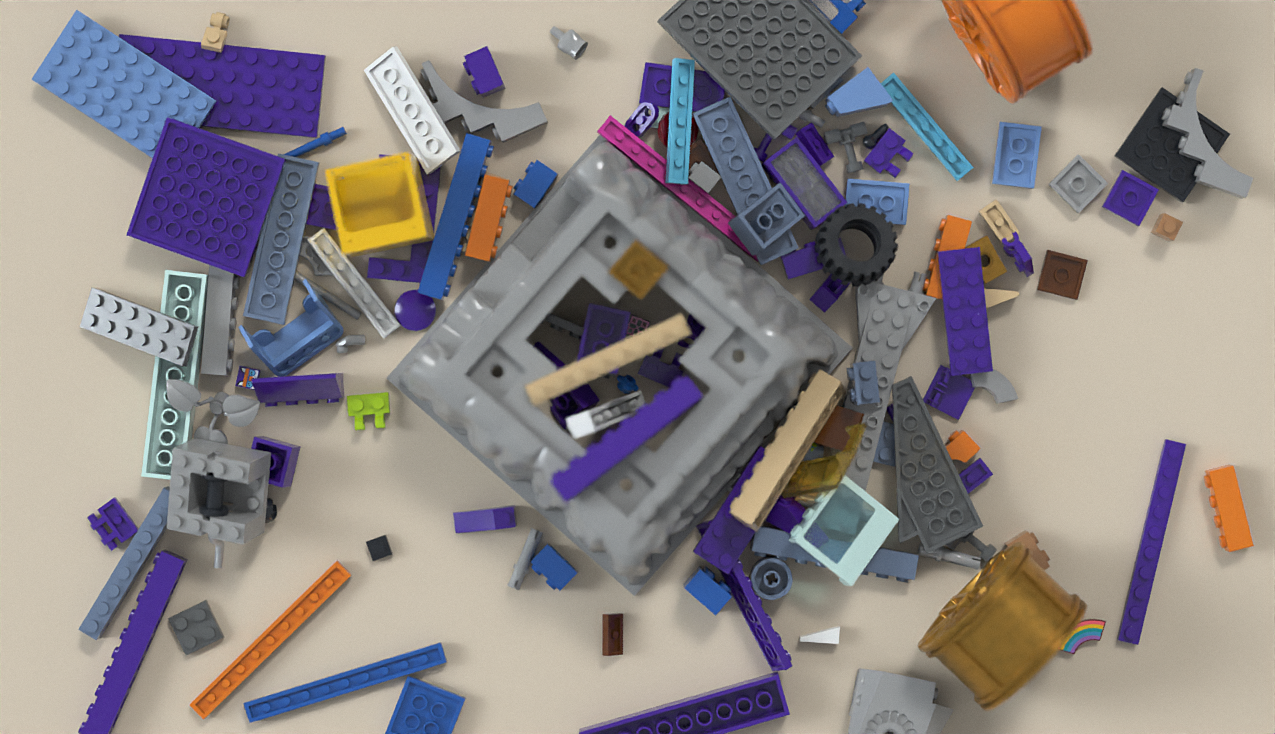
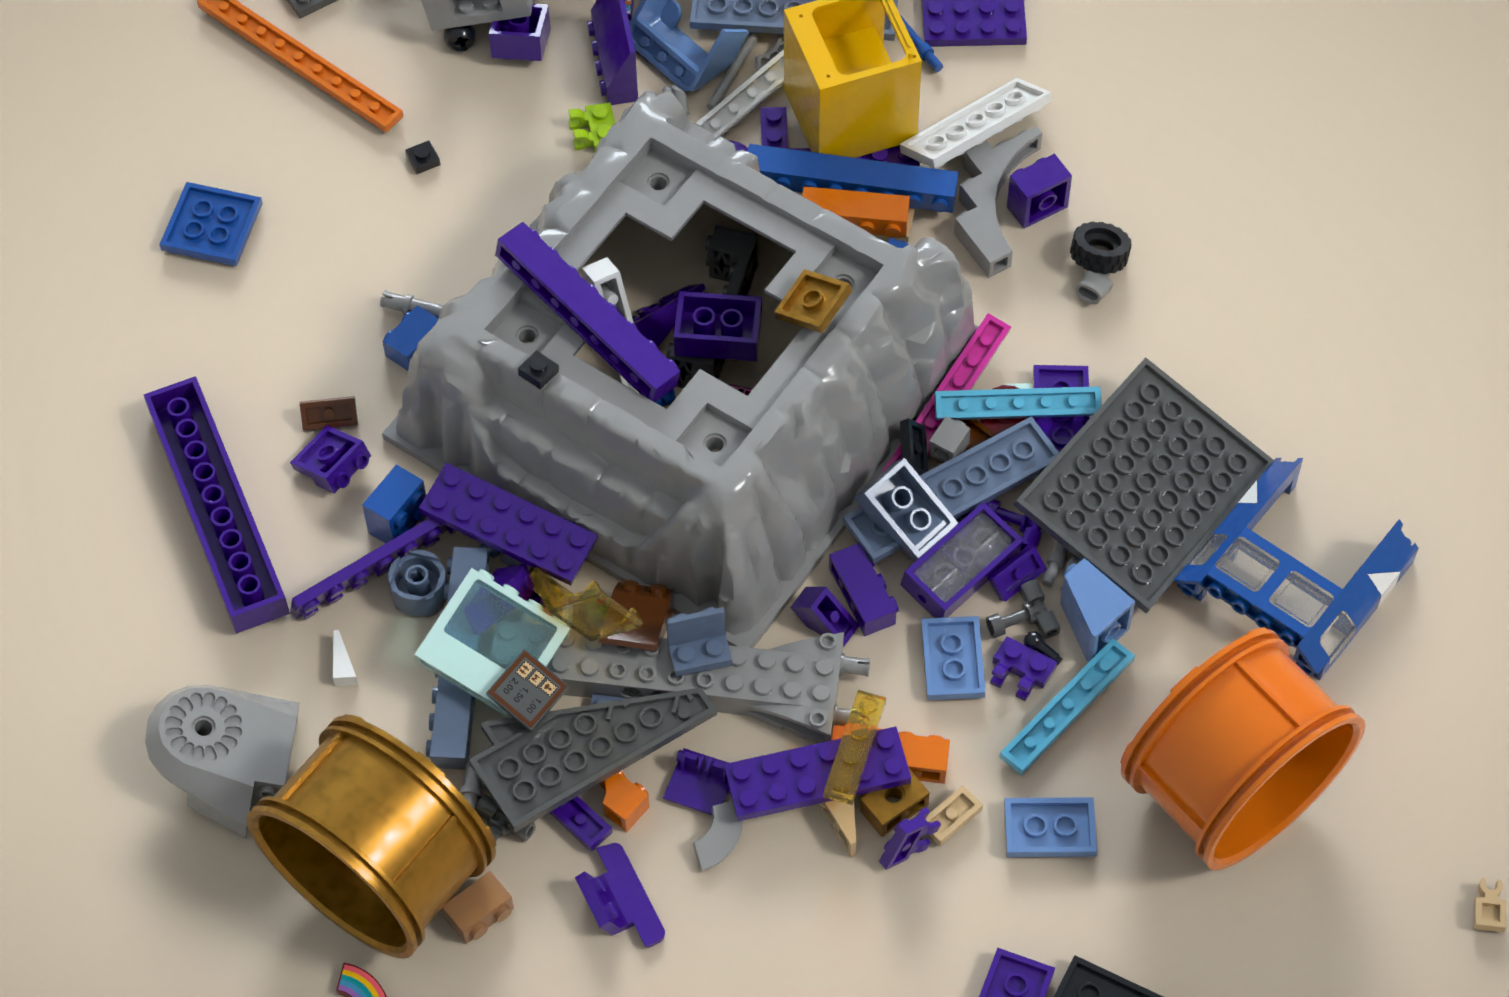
camera: 85 degrees right, 30 degrees down
blue plate [243,642,447,723] -> none
dark purple slope [453,505,517,533] -> none
tan plate [525,313,691,406] -> none
dark purple plate [625,102,659,138] -> none
tan brick [730,369,845,532] -> none
black tyre [814,203,898,287] -> none
reddish brown tile [1037,250,1088,300] -> none
light grey plate [1048,154,1108,213] -> none
none -> dark purple plate [290,425,371,494]
none -> tile [486,649,569,732]
none -> black plate [518,350,559,390]
none -> dark purple plate [575,843,665,948]
none -> clear yellow plate [824,690,886,805]
none -> black plate [900,418,929,476]
none -> black tyre [1070,221,1132,274]

